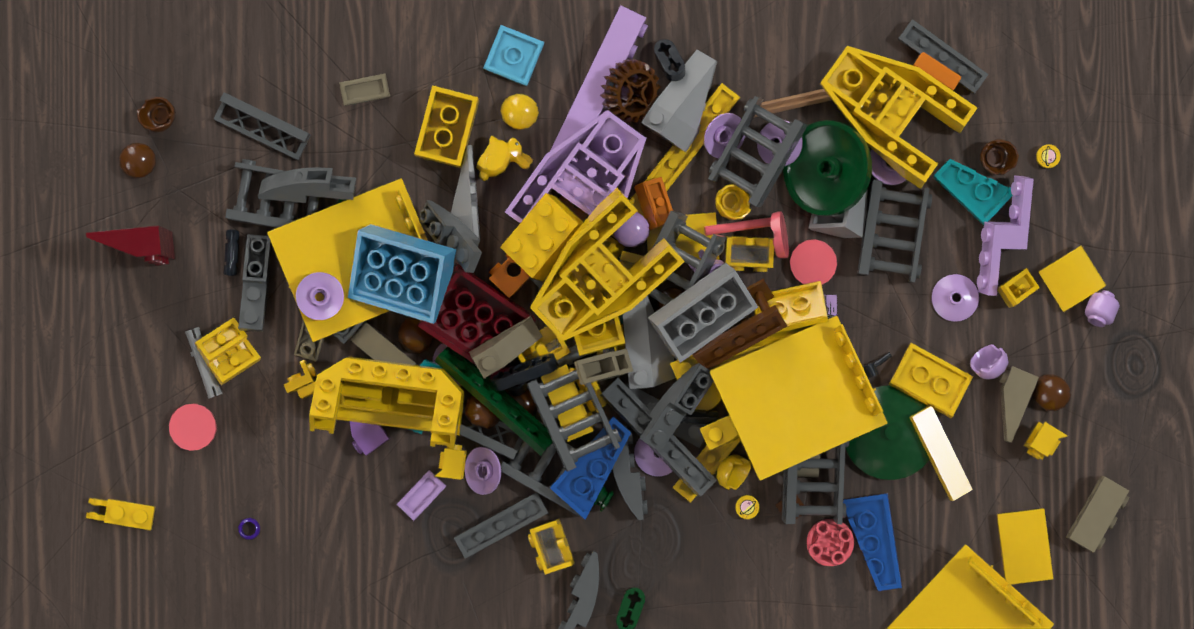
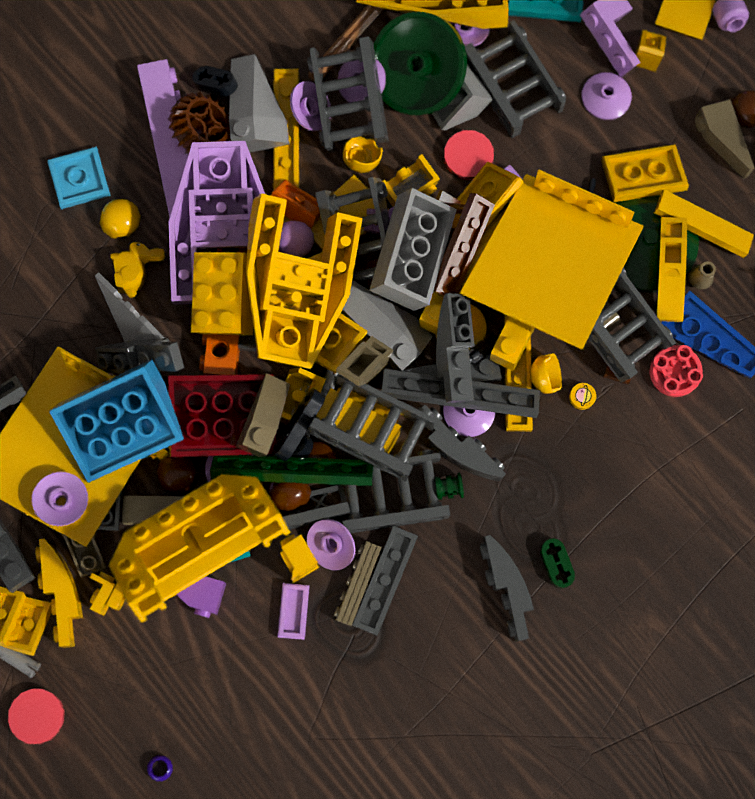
camera: 45 degrees left, 10 degrees down
yellow brick [414,85,479,168] -> none
yellow window [528,519,575,575] -> none
blue wing [550,417,631,520] -> none
coral bar [704,217,771,236] -> none
coral tile [771,211,789,259] -> none
lavender hair [970,344,1009,379] -> none
none -> yellow slope [36,539,83,648]
none -> dark tan piece [334,541,381,627]
none -> yellow slope [657,217,687,322]
none -> dark tan cone [688,261,716,290]

